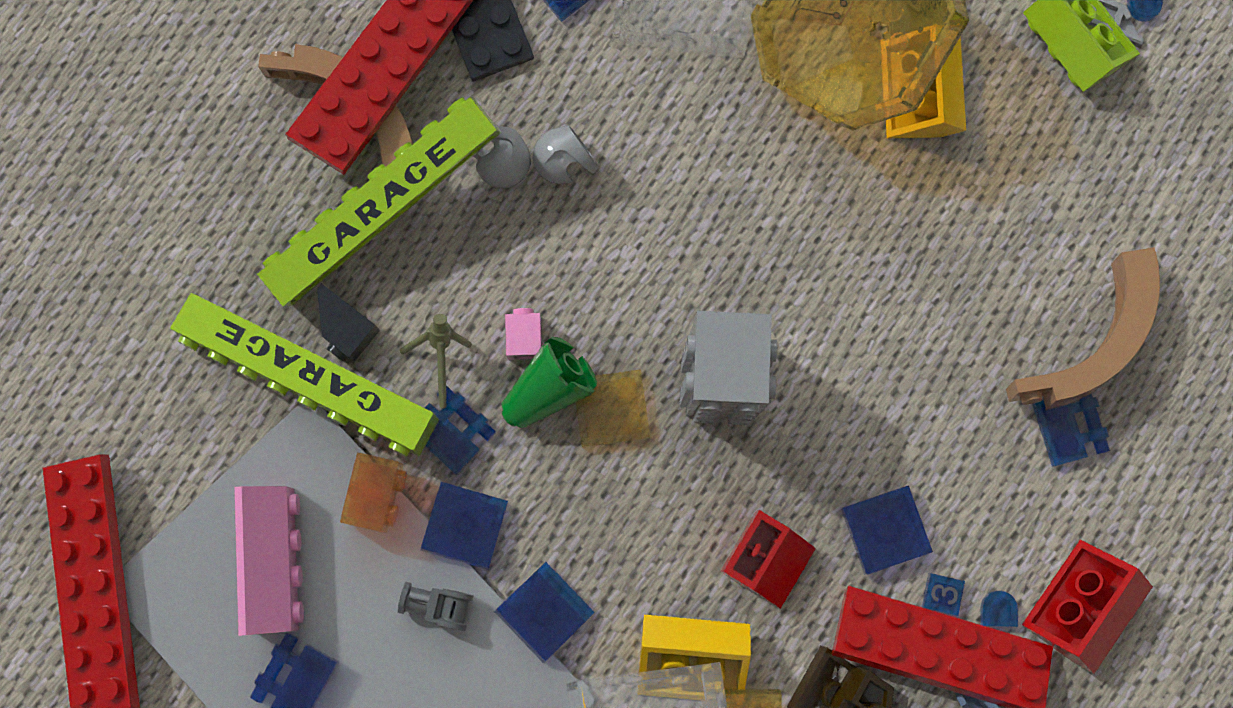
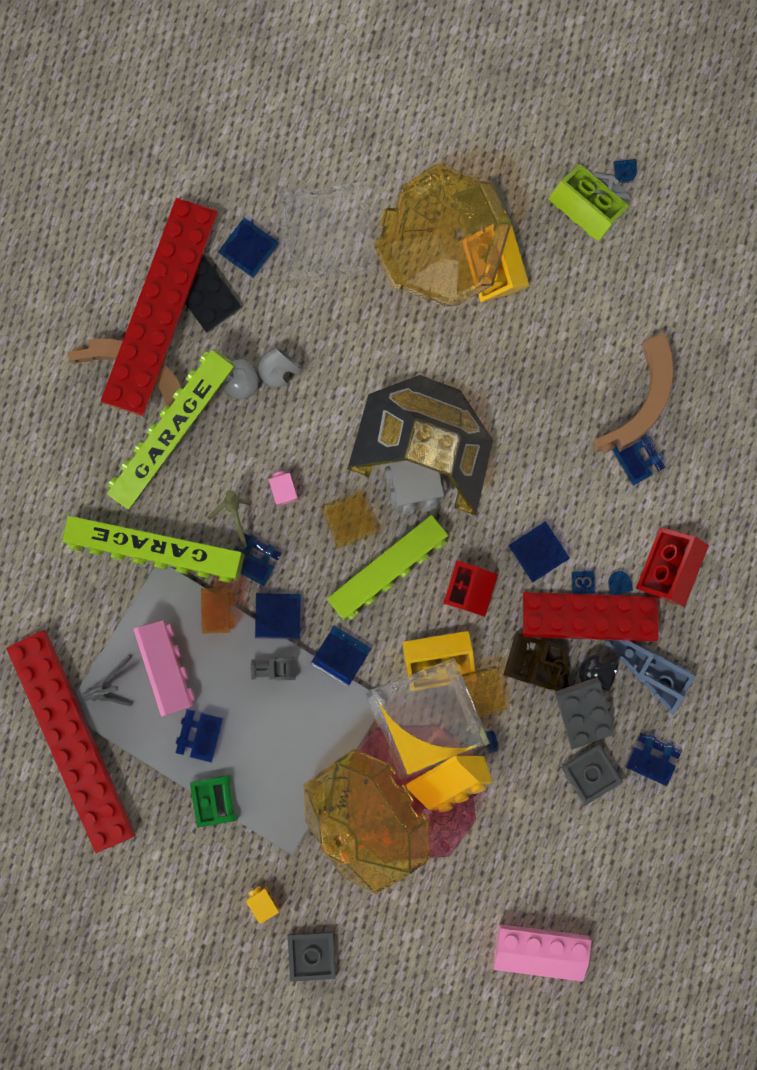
camera: 10 degrees left, 5 degrees up
black slope [317,283,380,362] -> none
green cone [501,336,597,428] -> none
none -> dark grey plant [82,655,132,706]
none -> lime brick [327,515,448,620]
none -> windscreen [347,375,493,515]

